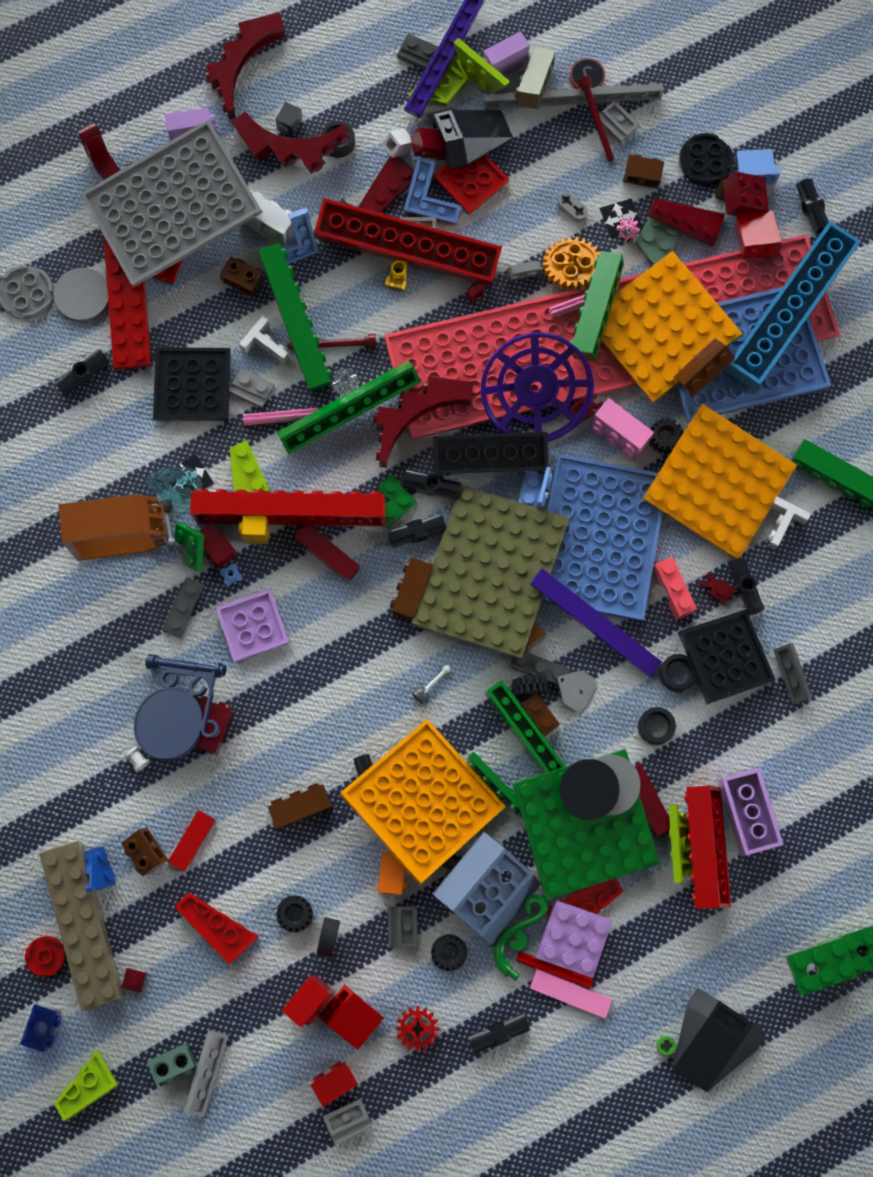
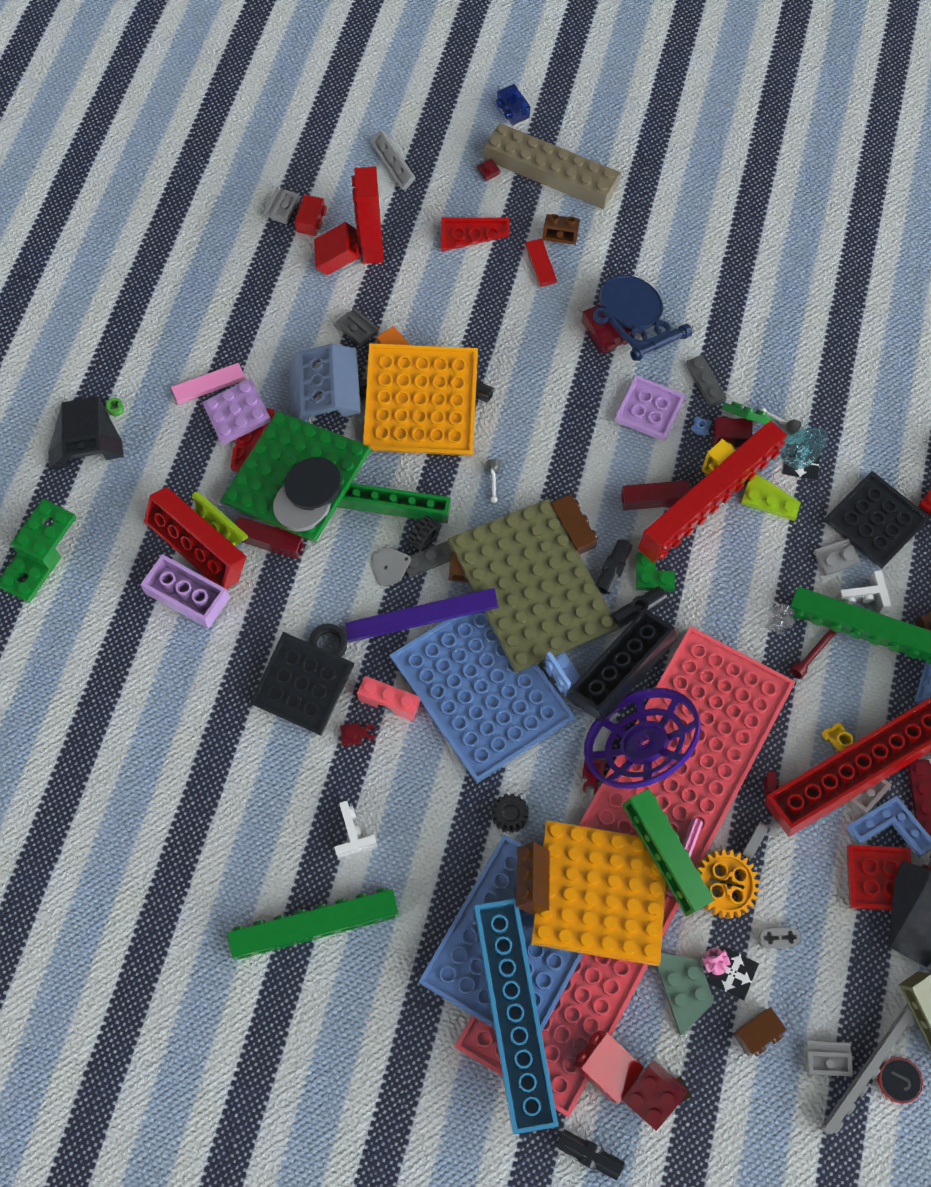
camera: 140 degrees right, 10 degrees down
red tile [25,936,66,977] -> none
lime wing [54,1050,119,1121] -> none
dark orange container [58,494,167,561] -> none
blue wing [85,846,116,892] -> none
white bush [124,746,150,772] -> none
sand green brick [147,1043,197,1086] -> none
bright pink axle [243,408,316,425] -> none
reddish brown brick [267,783,332,830] -> none
green brick [276,360,421,455] -> none
black tyre [276,895,313,932] -> none
black tyre [316,917,340,958] -> none
dark red arch [373,376,474,468] -> none
red gear [396,1006,440,1052] -> none
black tyre [431,934,467,971] -> none
green plate [467,751,521,814] -> none
black piece [468,1013,530,1054] -> none
green plant [491,894,548,981] -> none
red axle [516,952,593,988] -> none
reddish brown brick [521,693,560,737] -> none
dark red piece [576,76,614,162] -> none
bright pink brick [591,398,654,460] -> none
black tyre [637,707,676,745] -> none
light orange plate [642,404,797,559] -> none
dark red wing [647,198,725,247] -> none
black tile [679,133,733,185] -> none
black piece [728,557,765,616] -> none
light blue bracket [736,149,780,184] -> none
dark grey plate [774,643,812,704] -> none

